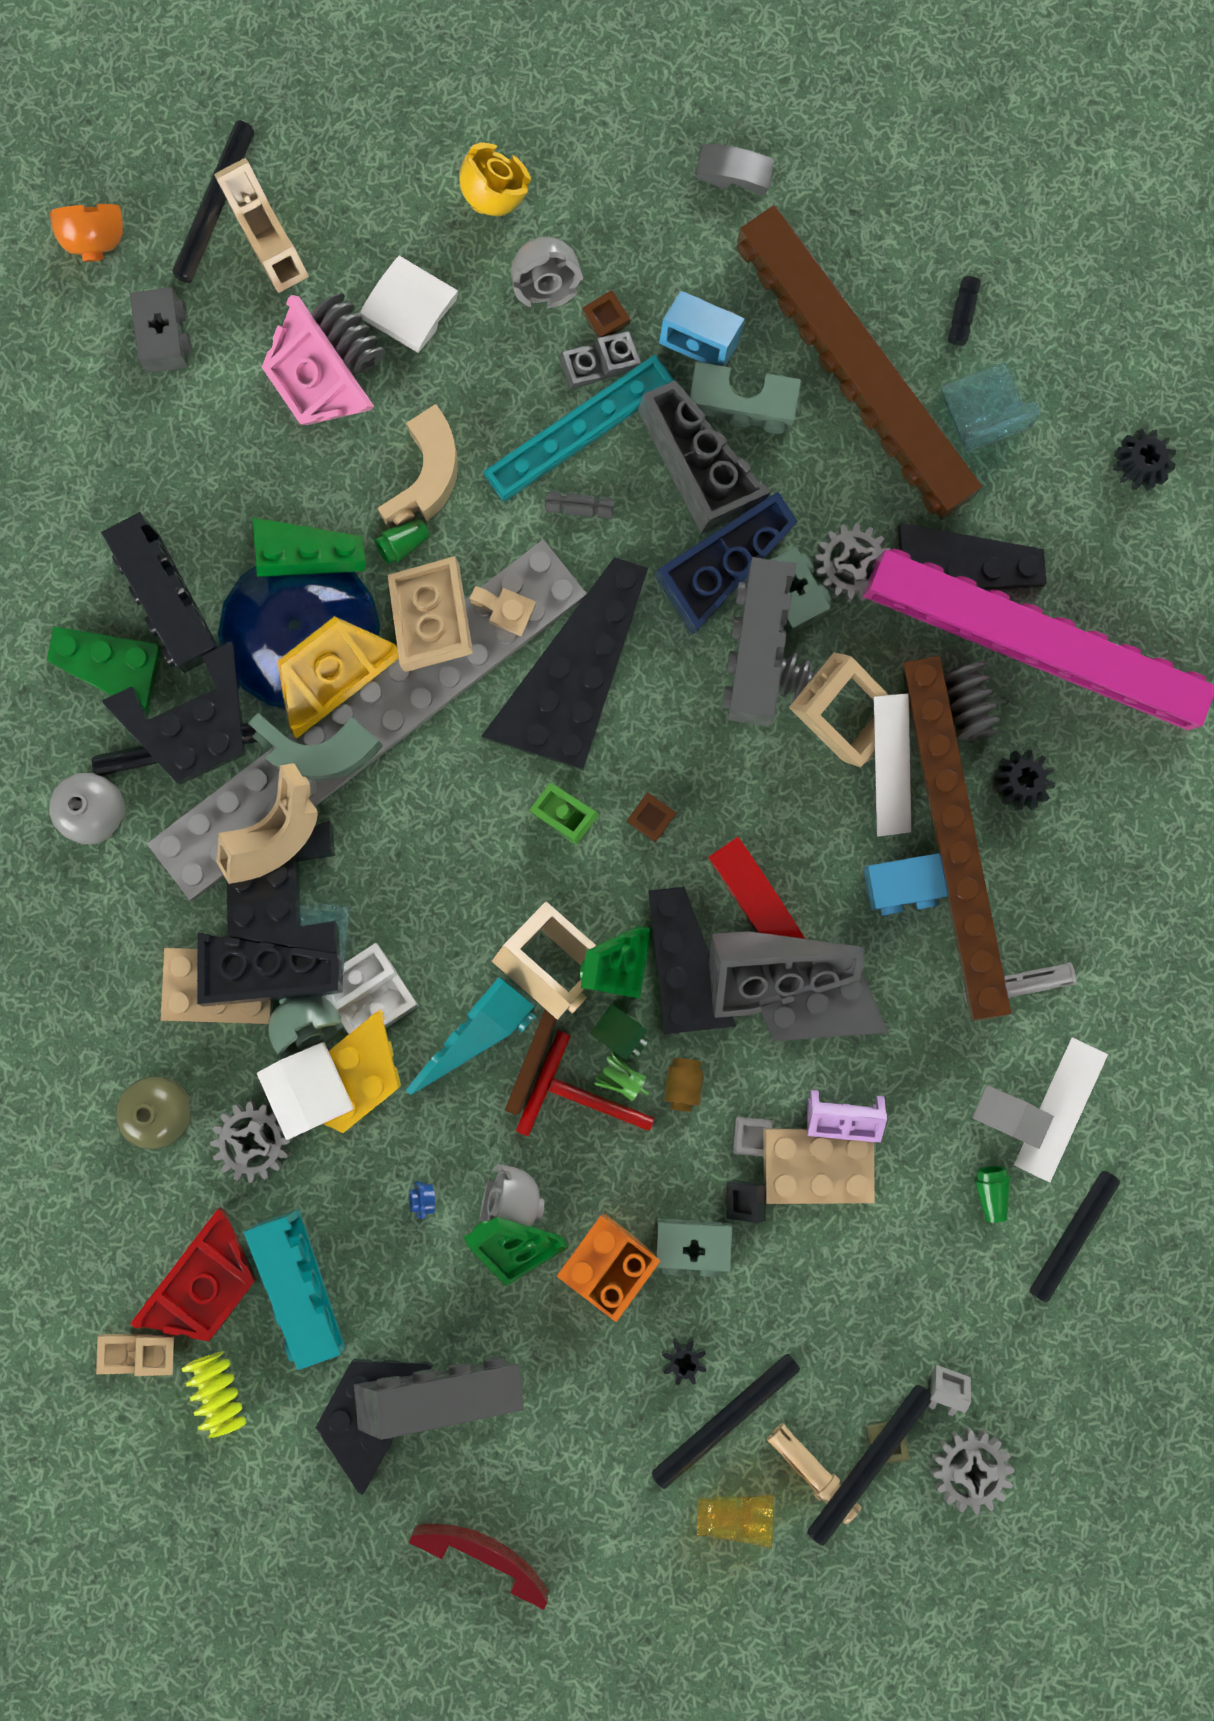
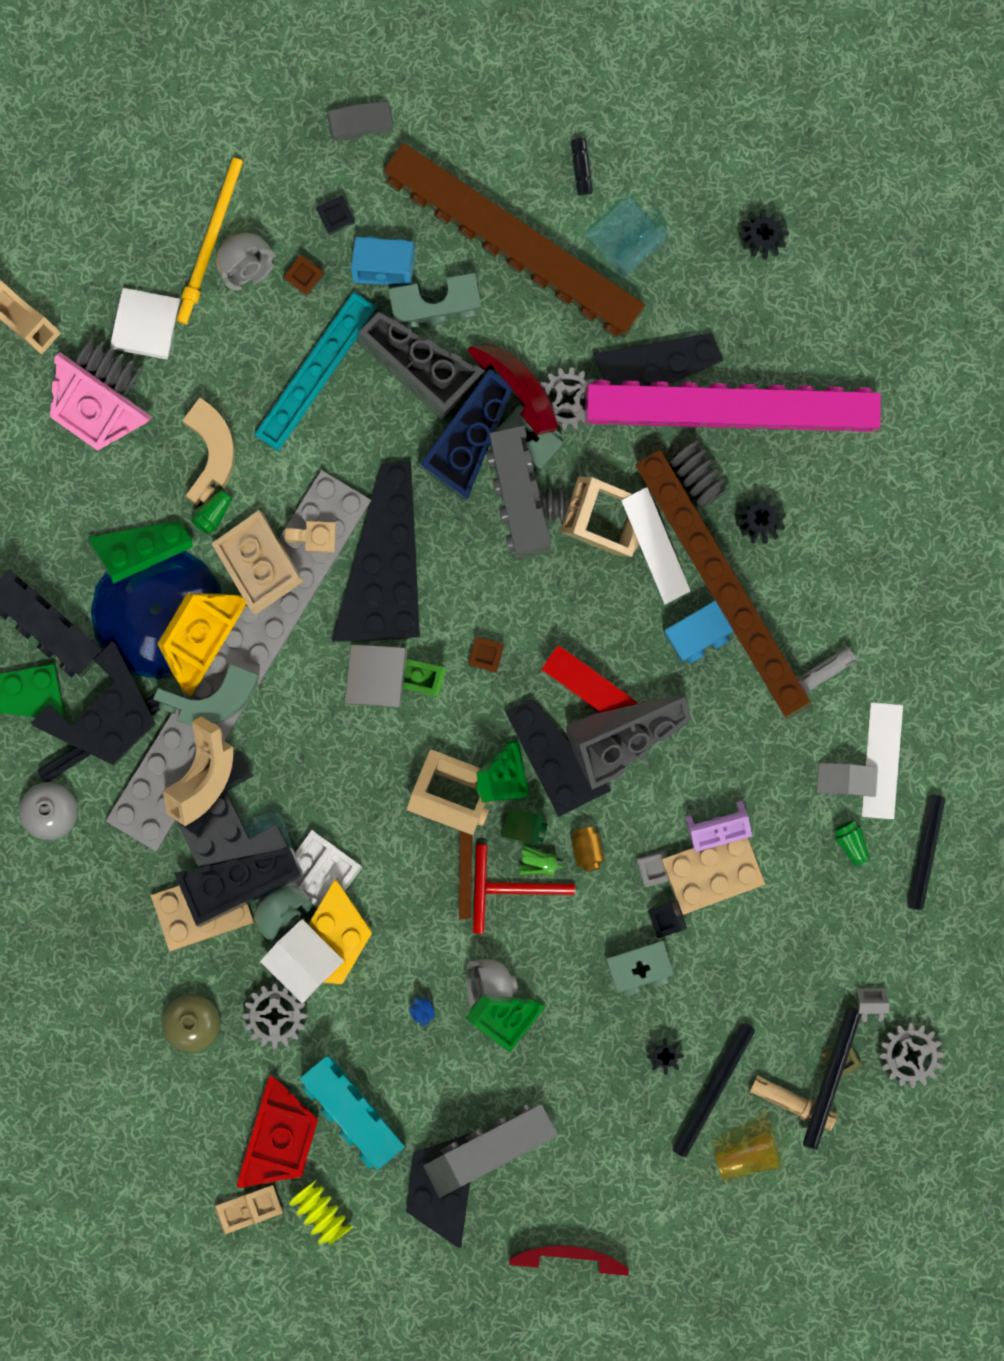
camera: 20 degrees left, 0 degrees up
teal wedge [405,977,536,1095] -> none
yellow cylinder [459,143,531,216] -> none
dark grey axle [545,491,614,519] -> none
orange slope [556,1213,661,1322] -> none
dark grey slope [559,332,641,390] -> none
dark grey wing [761,972,888,1041] -> none
none -> yellow bar [176,158,243,325]
none -> black plate [316,195,355,236]
none -> light grey slope [345,645,407,708]
none -> dark red slope [467,343,558,435]

